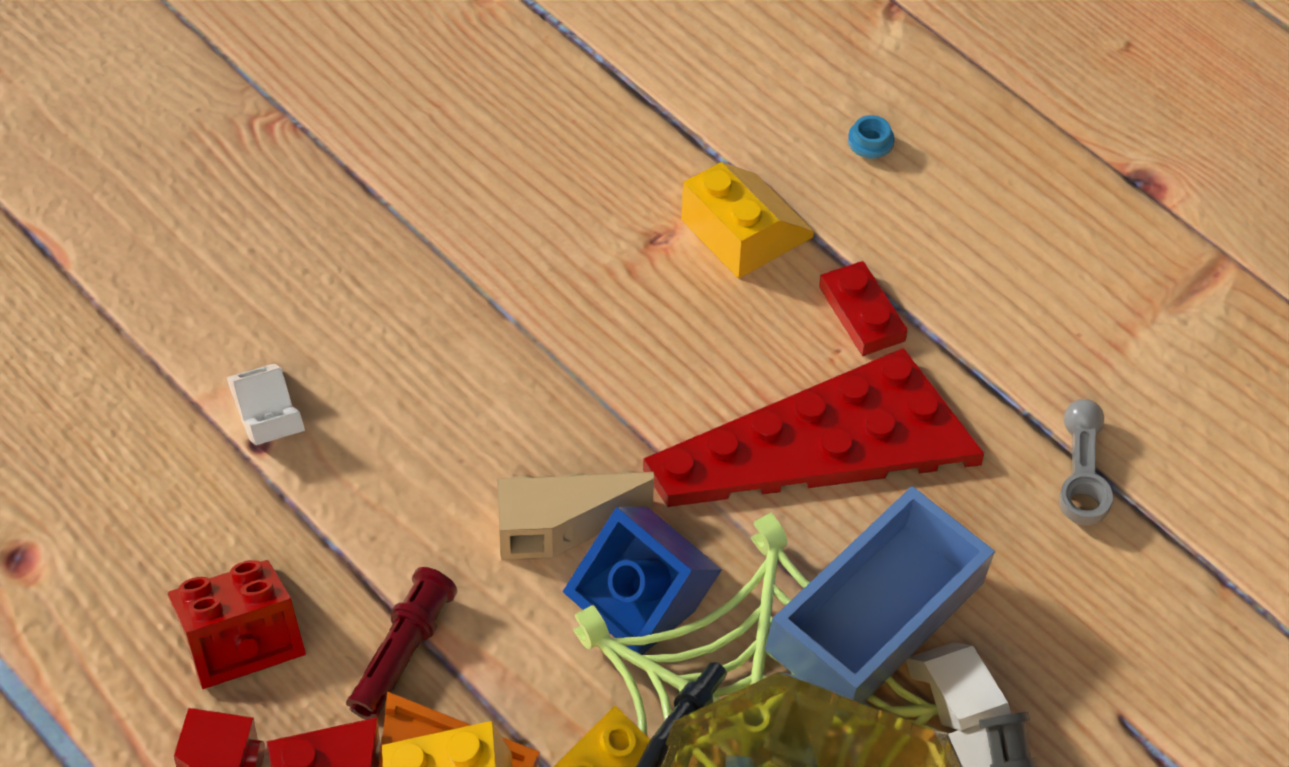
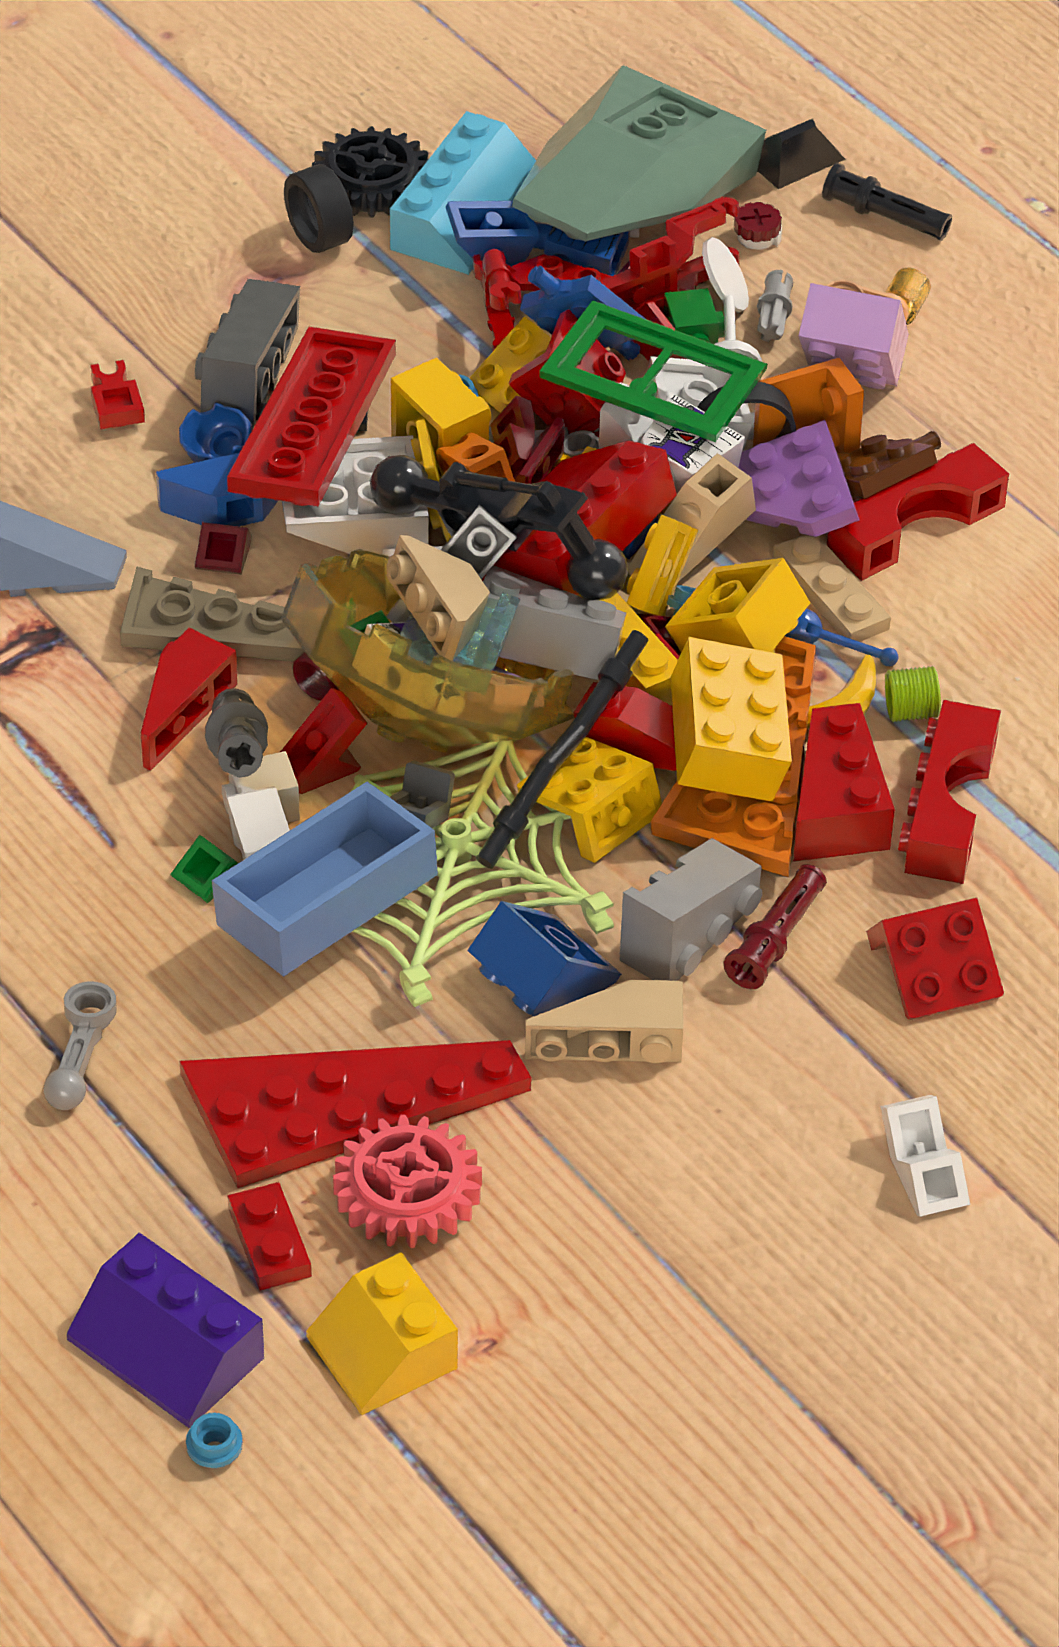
camera: 175 degrees left, 5 degrees down
none -> dark purple slope [66,1232,264,1428]
none -> green slope [170,835,238,903]
none -> coral gear [333,1115,482,1248]
none -> light grey wedge [620,838,762,981]

